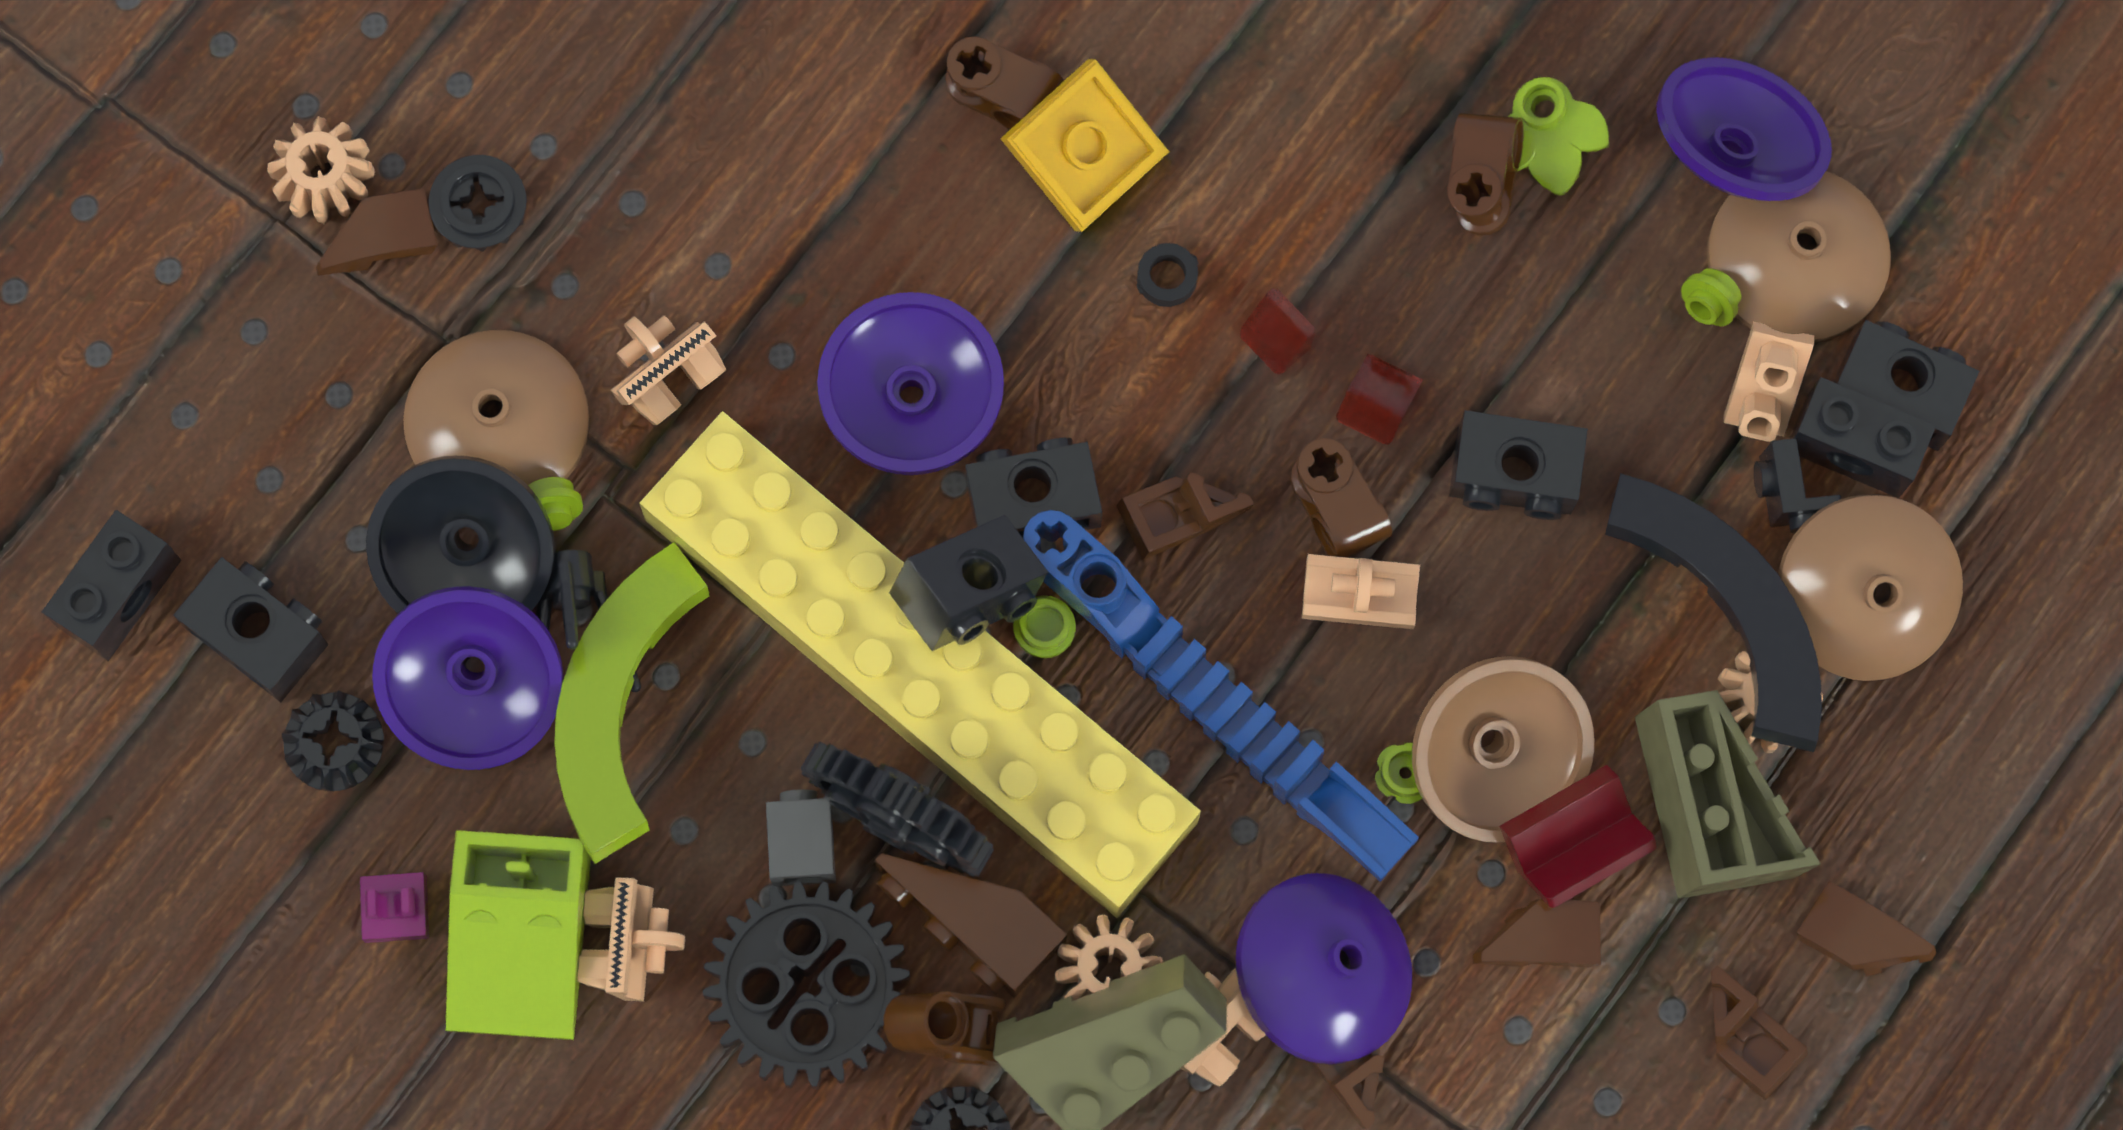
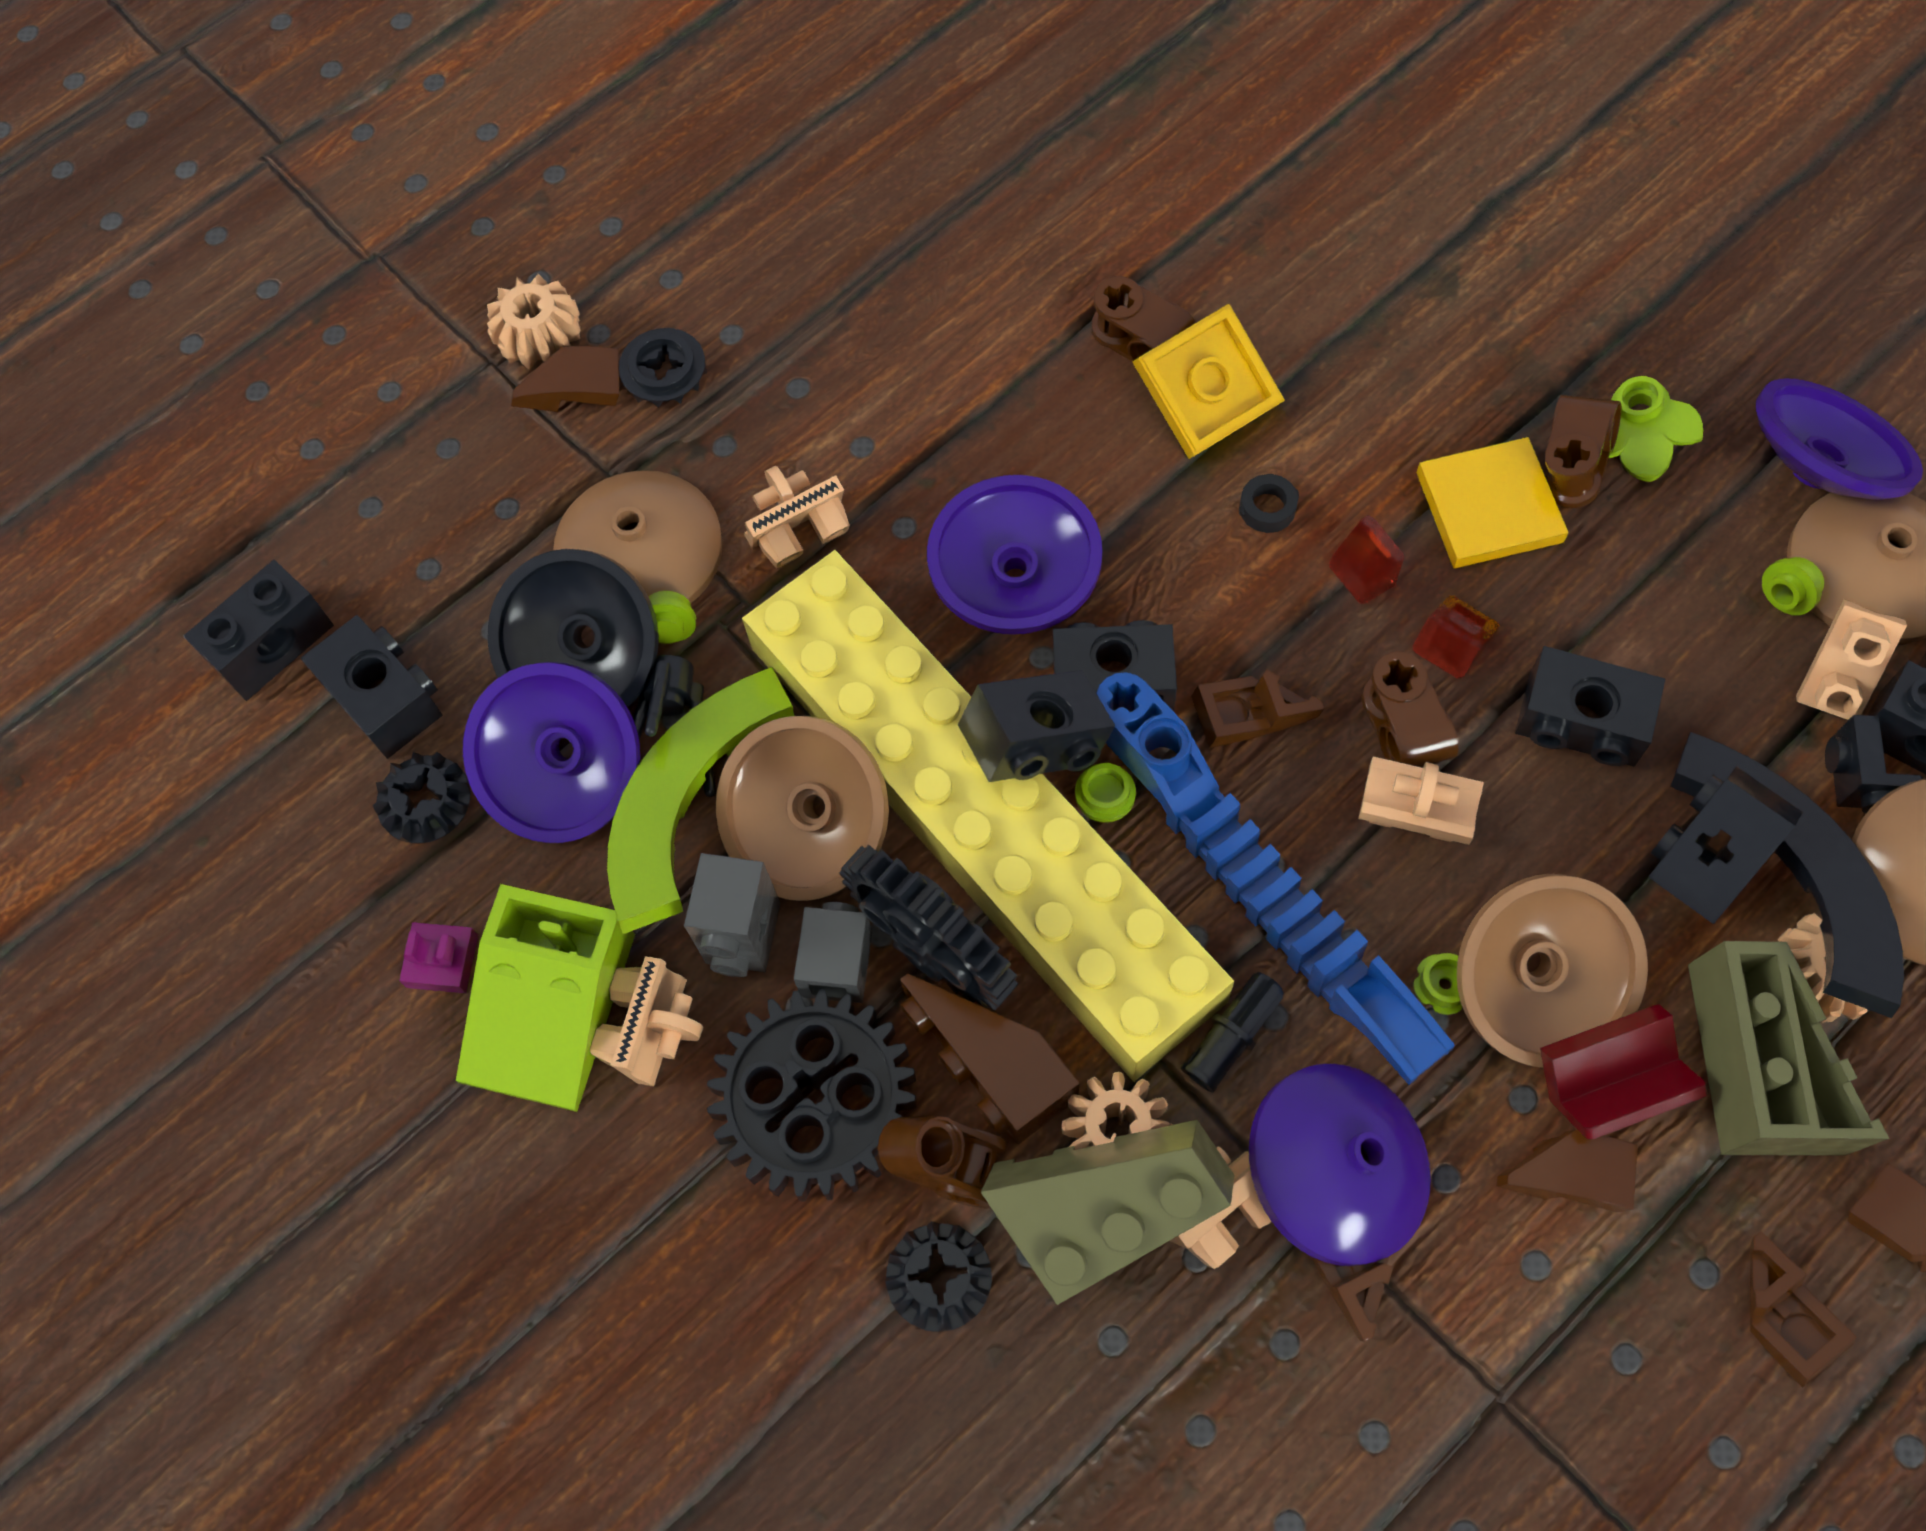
camera: 20 degrees right, 10 degrees down
none -> dark grey brick [684,853,781,977]
none -> medium nougat dish [716,716,889,901]
none -> black axle [1180,972,1284,1093]
none -> yellow tile [1416,437,1569,569]
none -> black brick [1649,766,1803,924]

